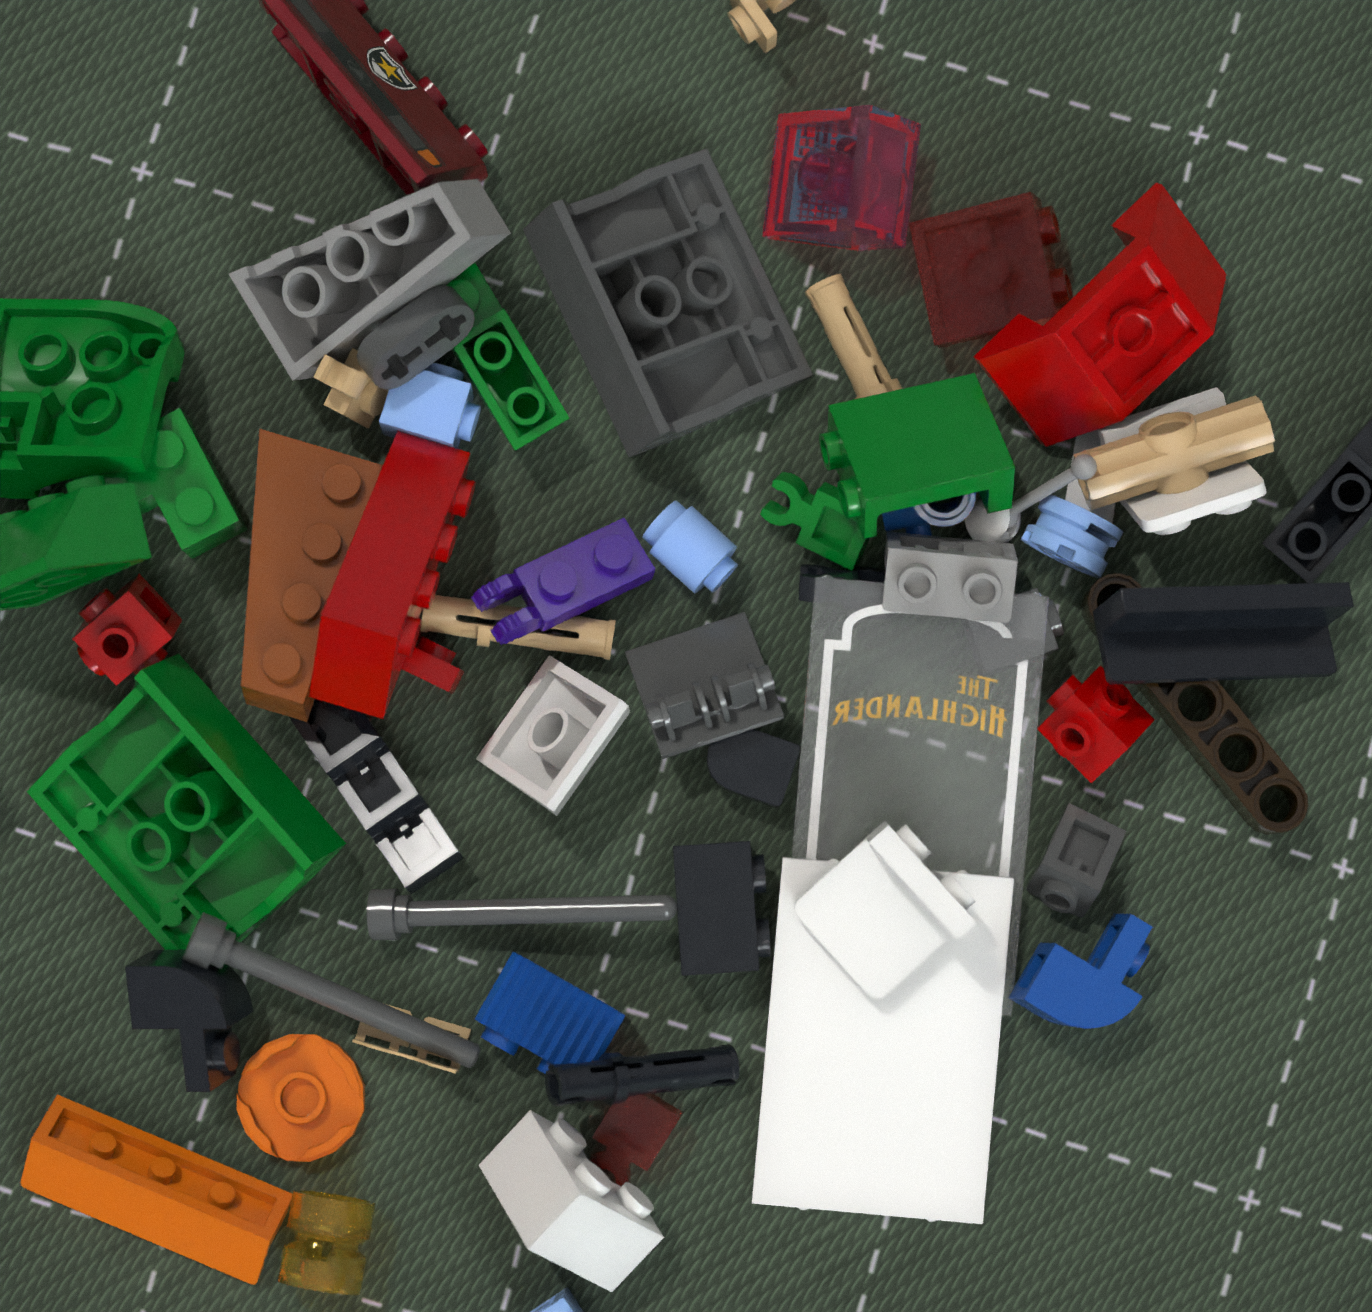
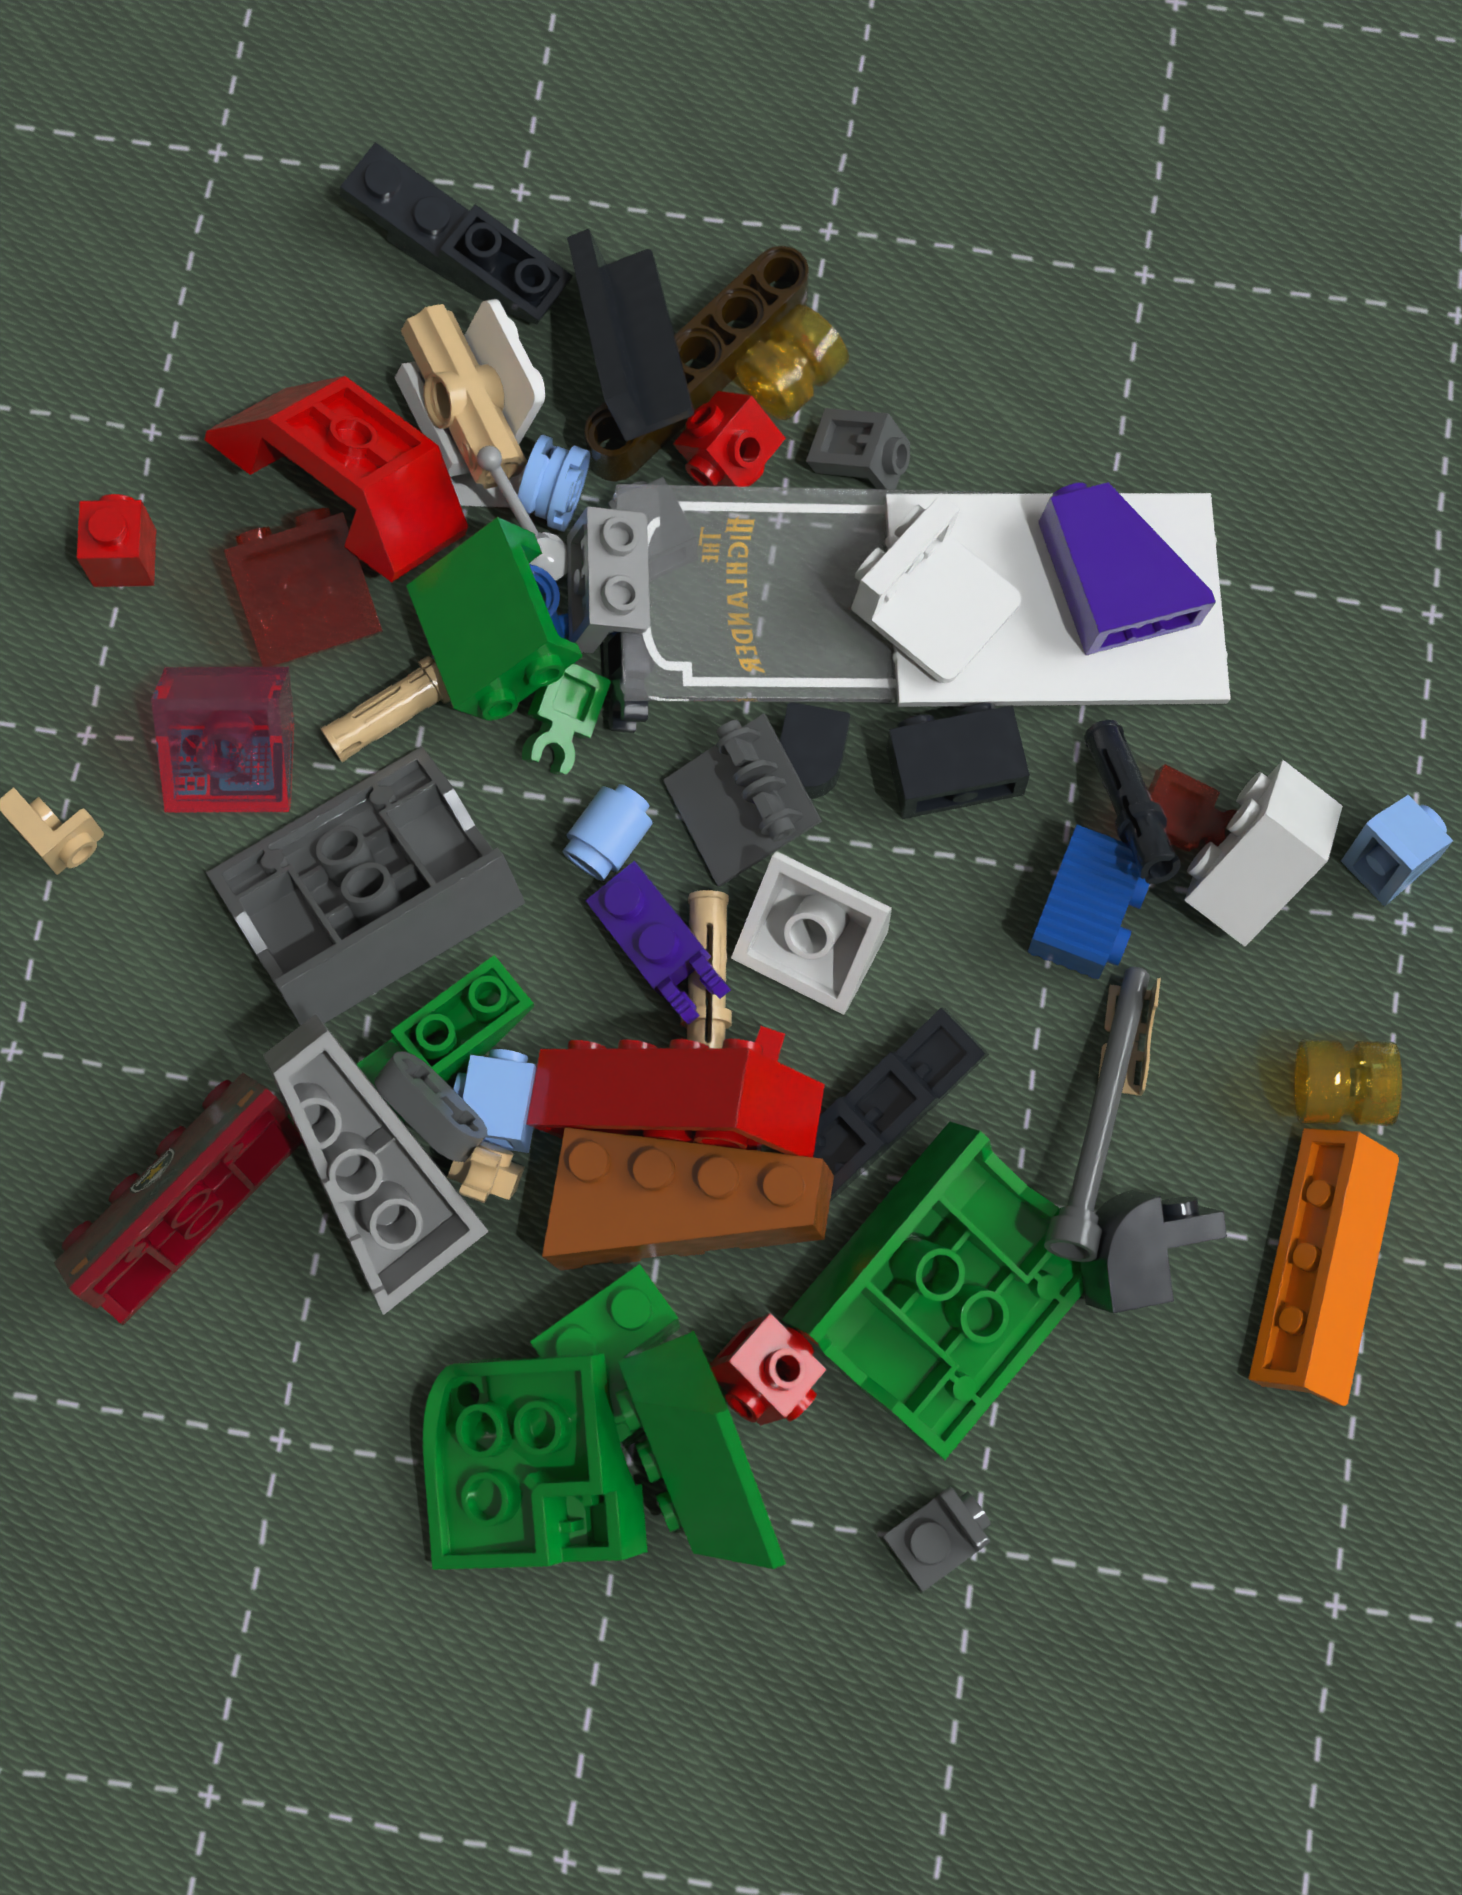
camera: 95 degrees left, 10 degrees down
orange tile [236,1034,365,1162] -> none
dark grey piece [367,888,677,940] -> none
blue brick [1008,914,1153,1028] -> none
none -> red brick [77,494,156,587]
none -> clear yellow wheel [735,304,849,421]
none -> dark purple slope [1038,482,1216,656]

